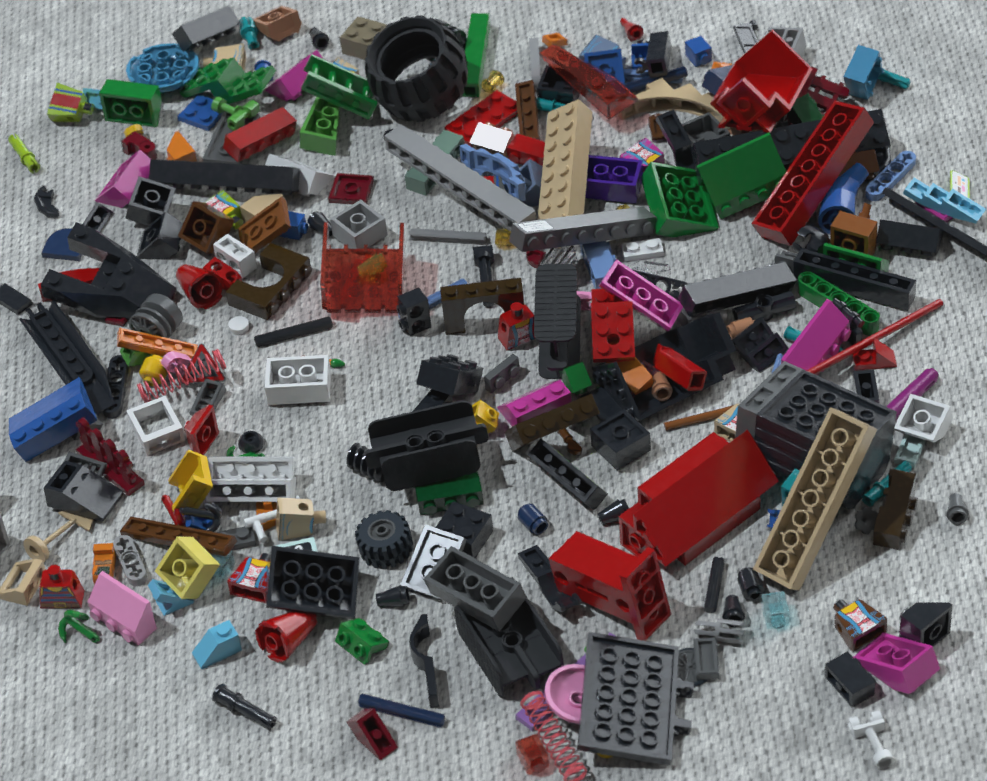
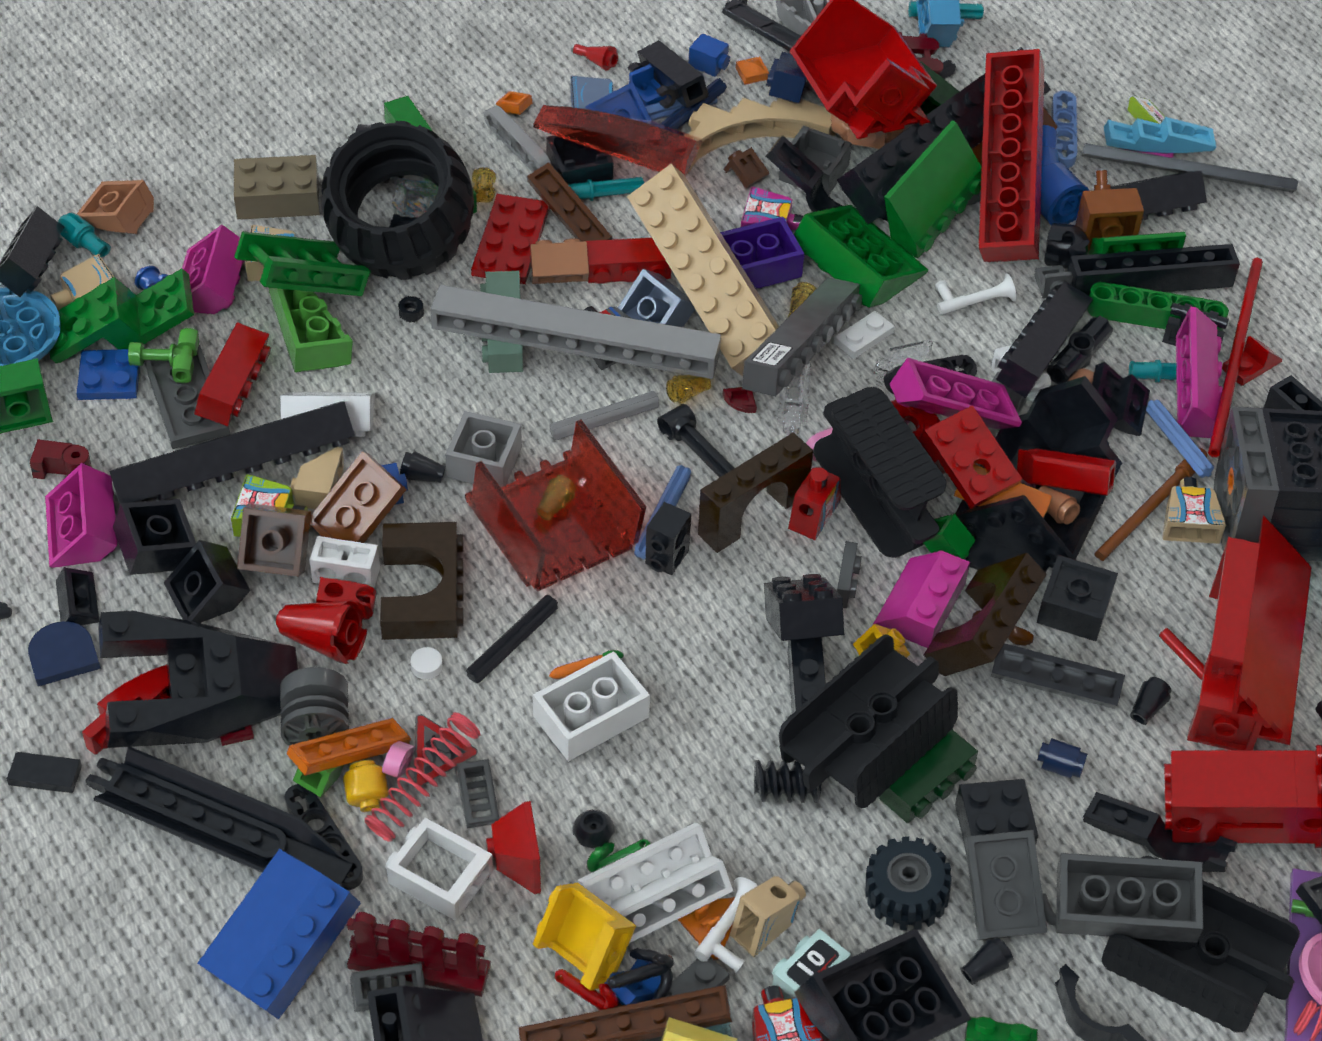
camera: 40 degrees left, 5 degrees up
yellow tile [124,124,144,137] -> none
orange slope [166,131,197,162] -> none
black cone [309,27,329,49] -> none
dark red tile [328,173,374,205] -> none
medium blue piece [460,144,527,202] -> none
medium blue brick [580,241,616,289] -> none
none -> white piece [935,273,1016,315]

